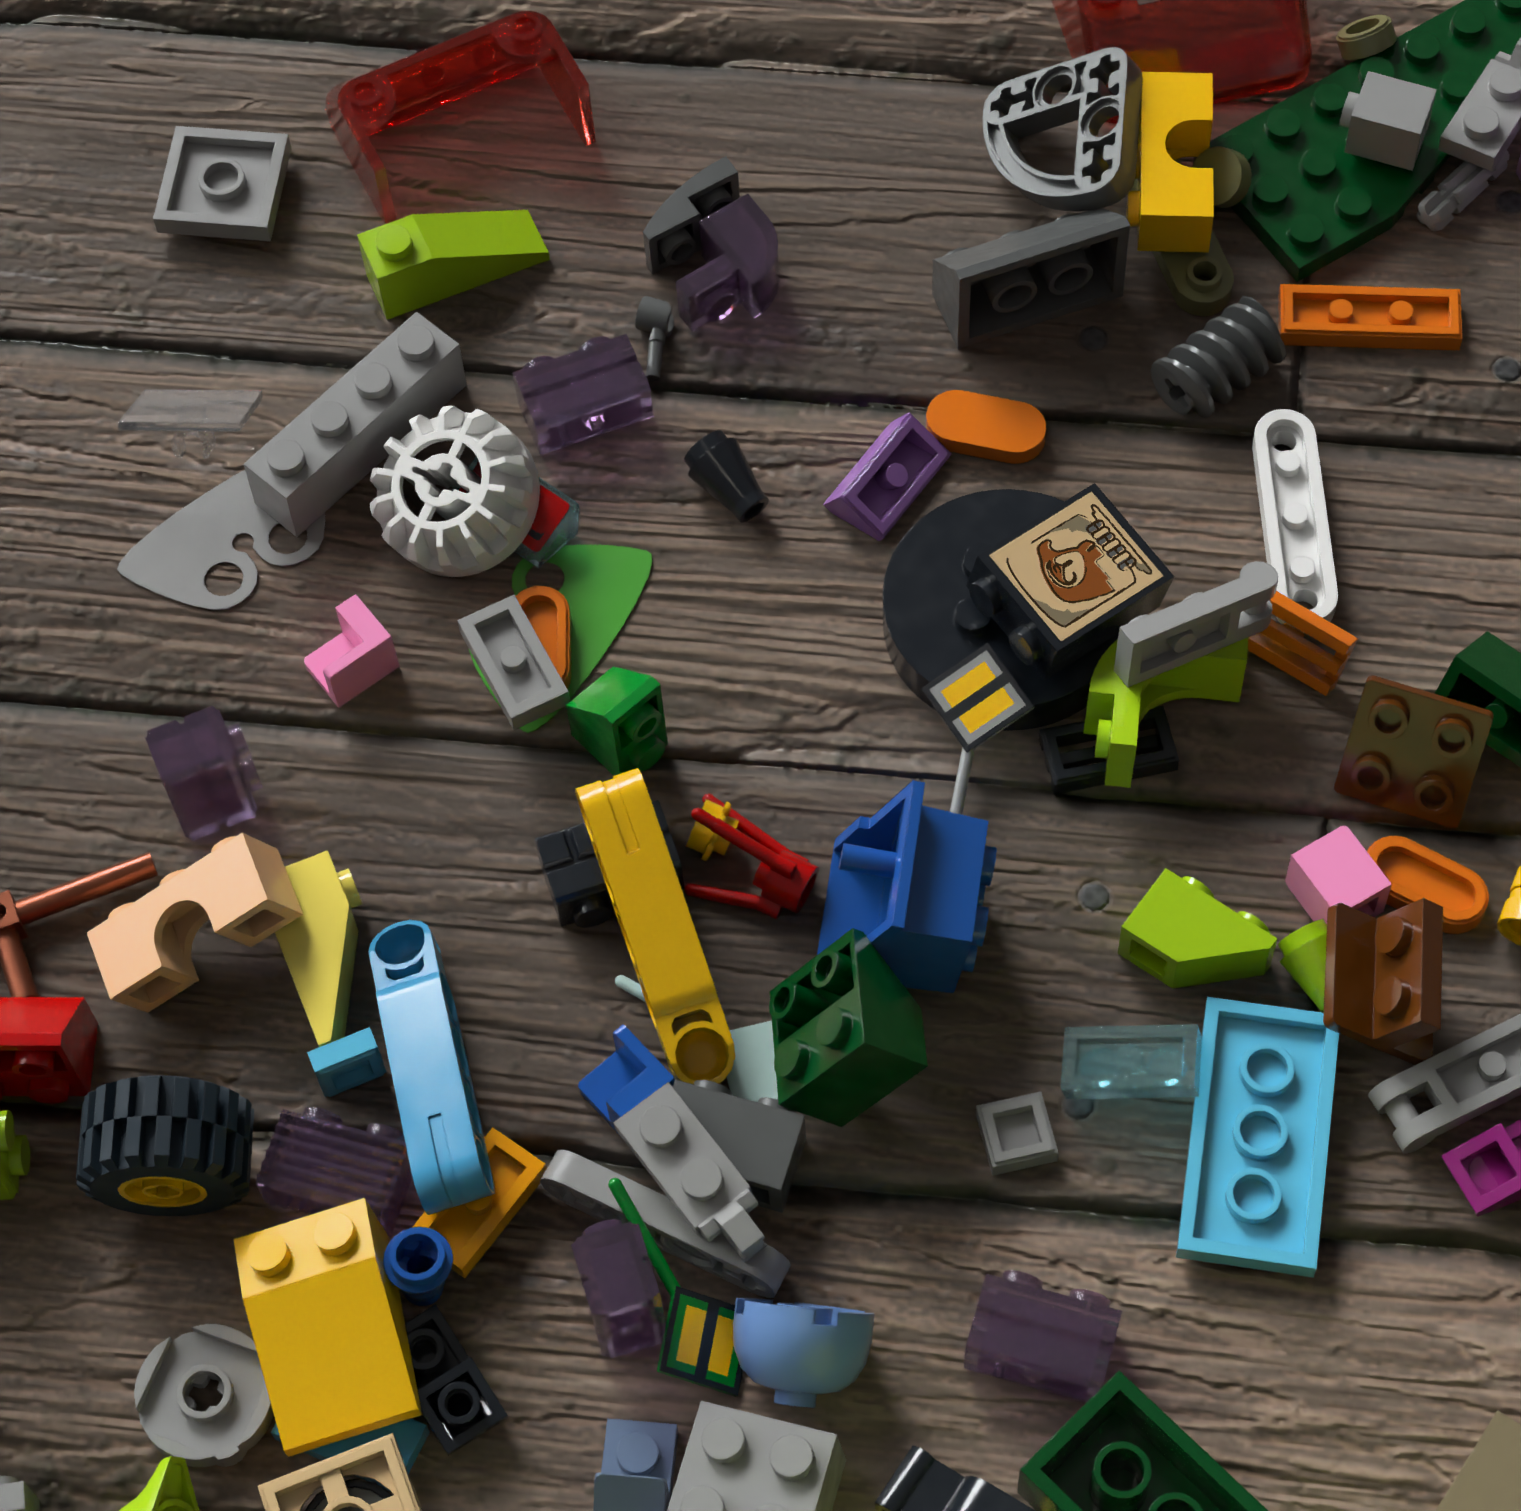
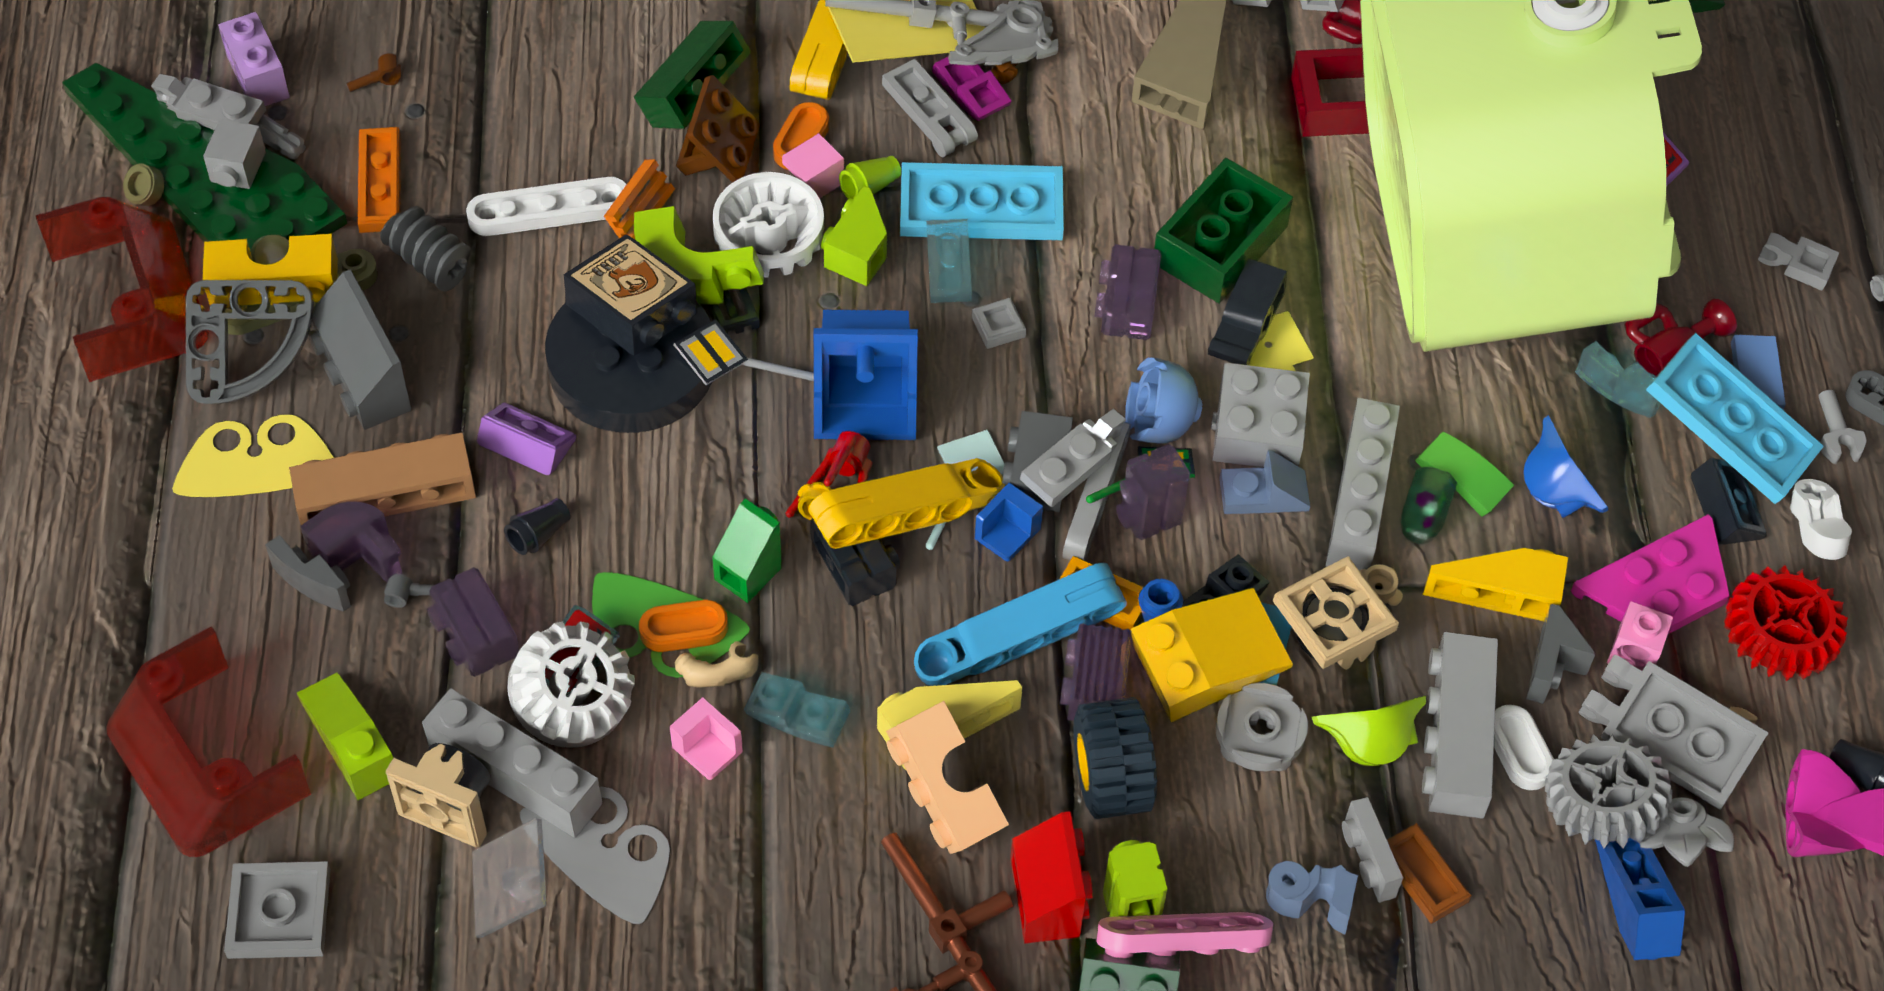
camera: 105 degrees left, 5 degrees down
clear purple brick [145,706,263,841] -> none
medium azure tile [307,1027,387,1097] -> none
light grey plate [457,595,570,730] -> none
dark green slope [769,928,928,1127] -> none
orange tile [926,390,1046,464] -> none
light grey plate [1114,561,1278,688] -> none
reddish brown bracket [1323,898,1443,1065] -> none
none -> light yellow piece [172,415,334,497]
none -> medium nougat brick [289,433,476,533]
none -> tan piece [386,743,491,847]
none -> tan piece [675,641,758,688]
none -> white gear [713,172,824,277]
none -> clear light blue slope [744,672,850,748]

